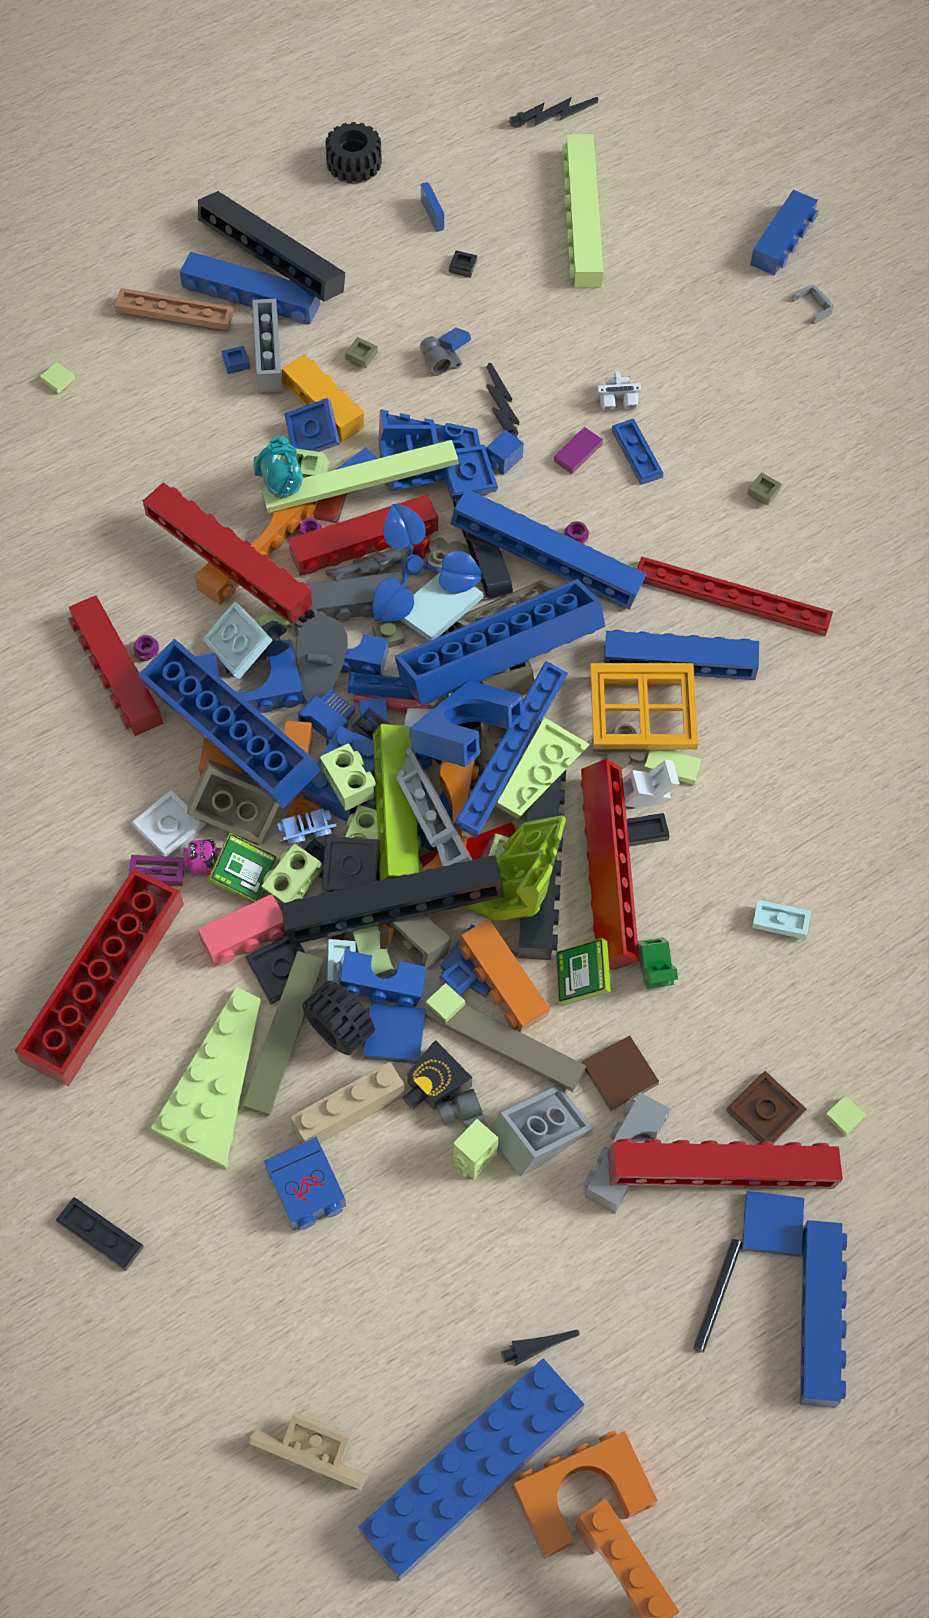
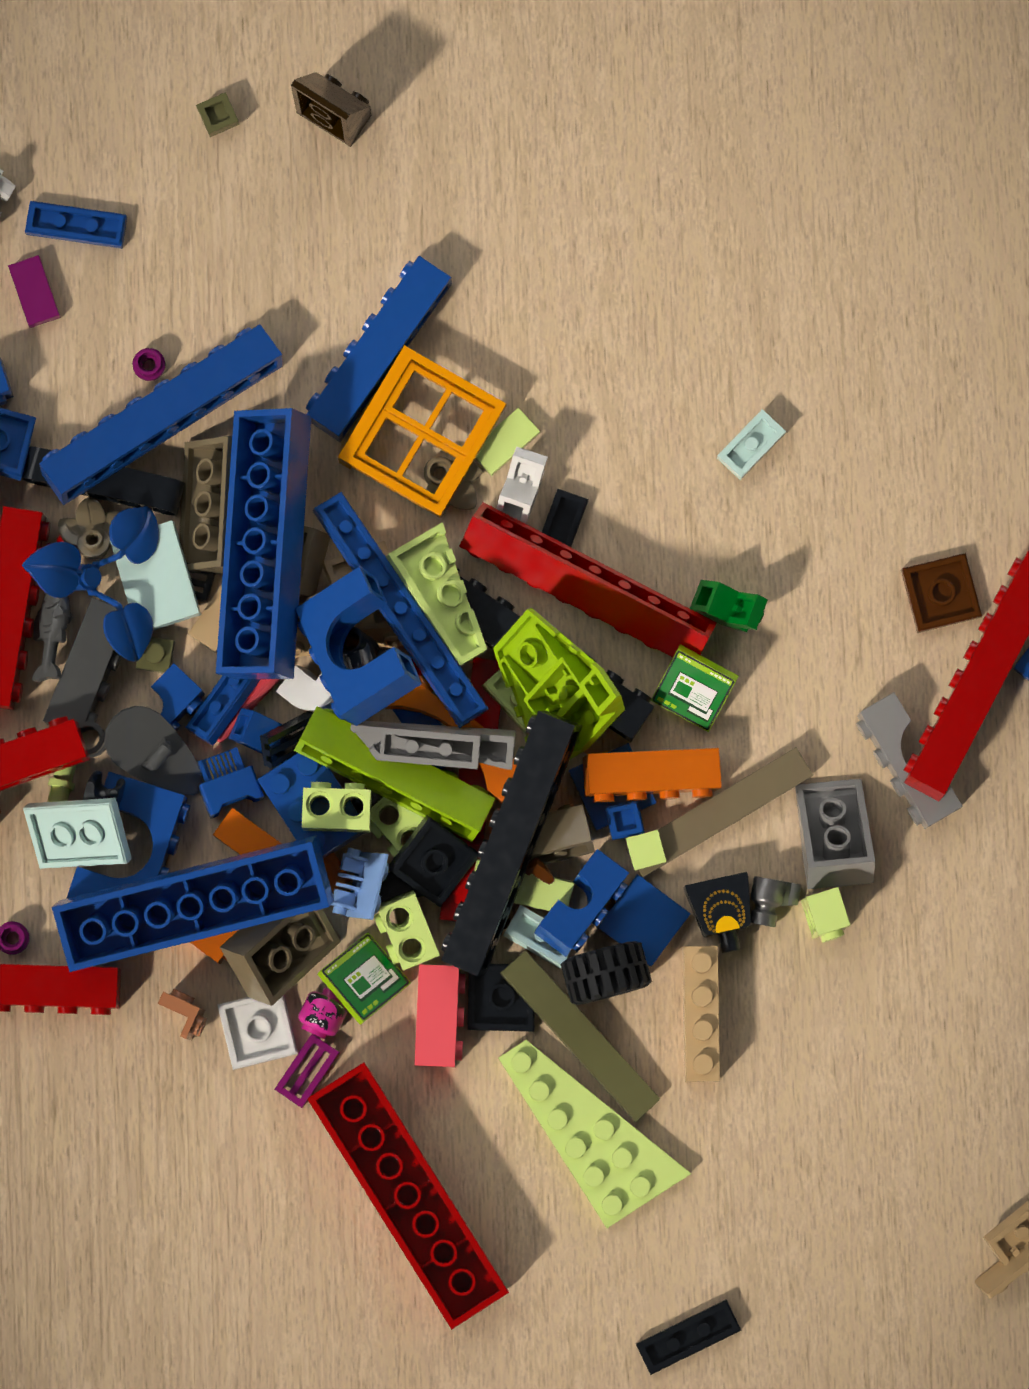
camera: 60 degrees left, 20 degrees up
blue panel [264,1137,346,1230] -> none
reddish brown tile [582,1035,659,1111] -> none
red tile [637,556,833,636] -> none
yellowish green tile [825,1095,866,1136] -> none
none -> nougat bracket [158,989,207,1041]
none -> dark brown slope [291,72,372,147]

